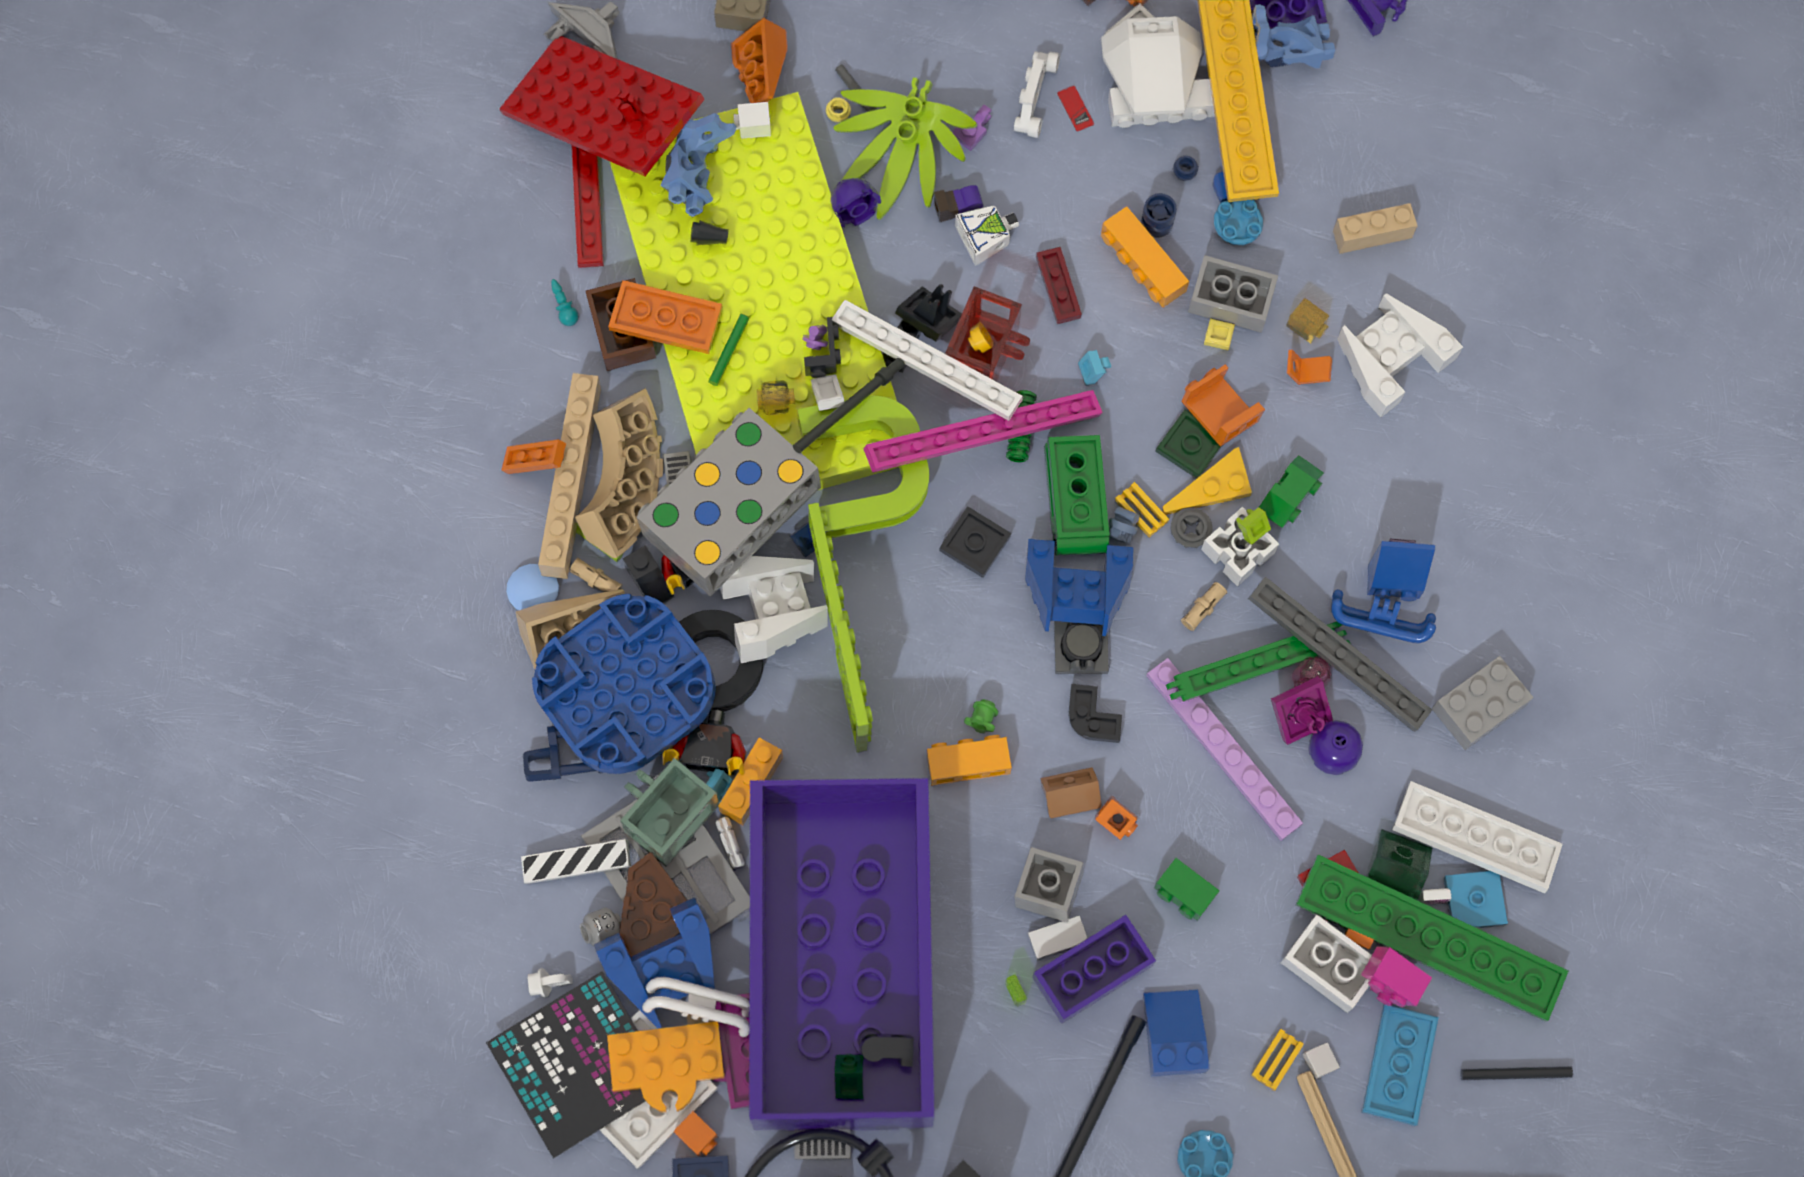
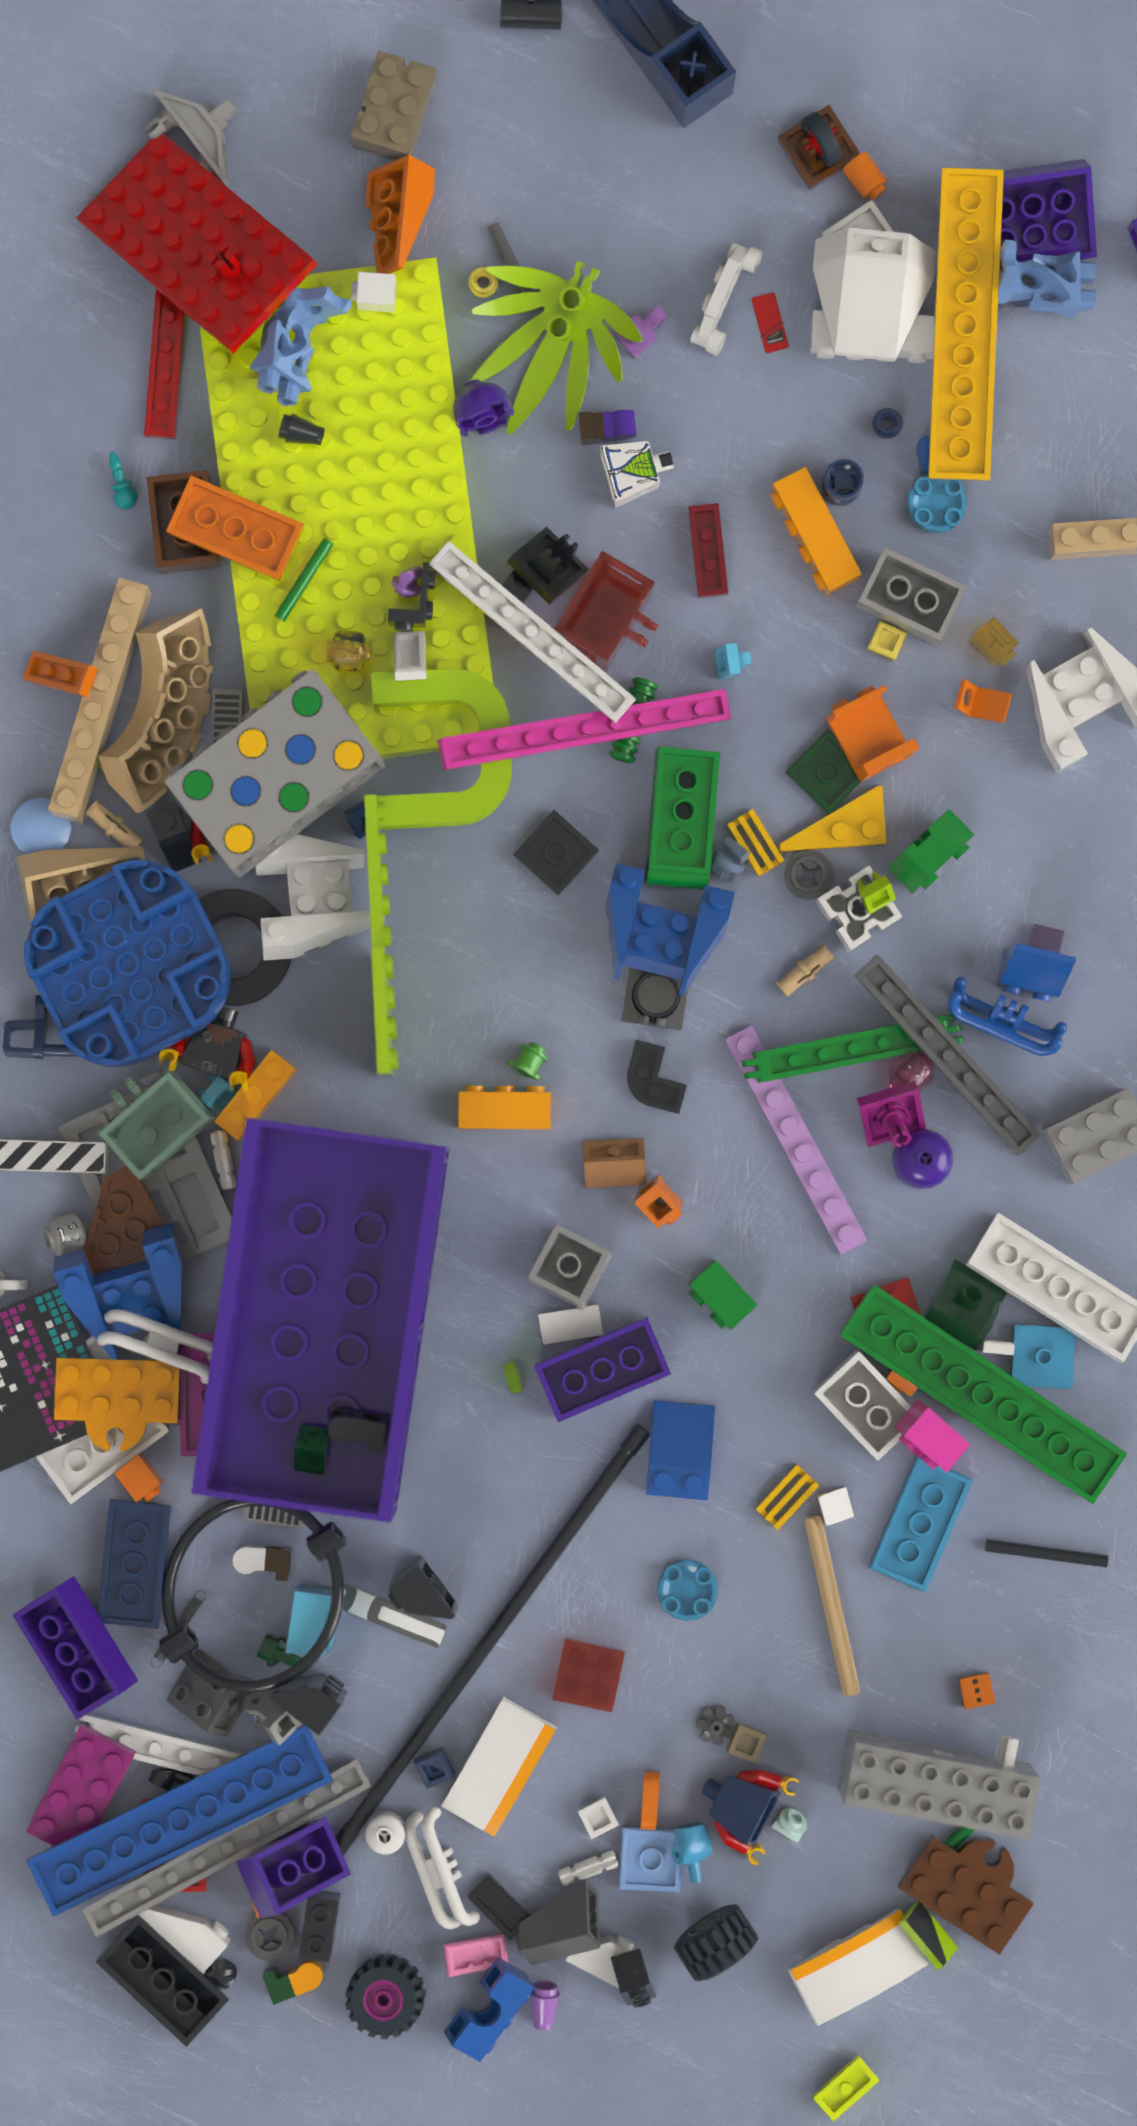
camera: 10 degrees right, 15 degrees up
pearl dark grey bar [793,358,905,453] -> none
yellow plate [968,322,994,353] -> none

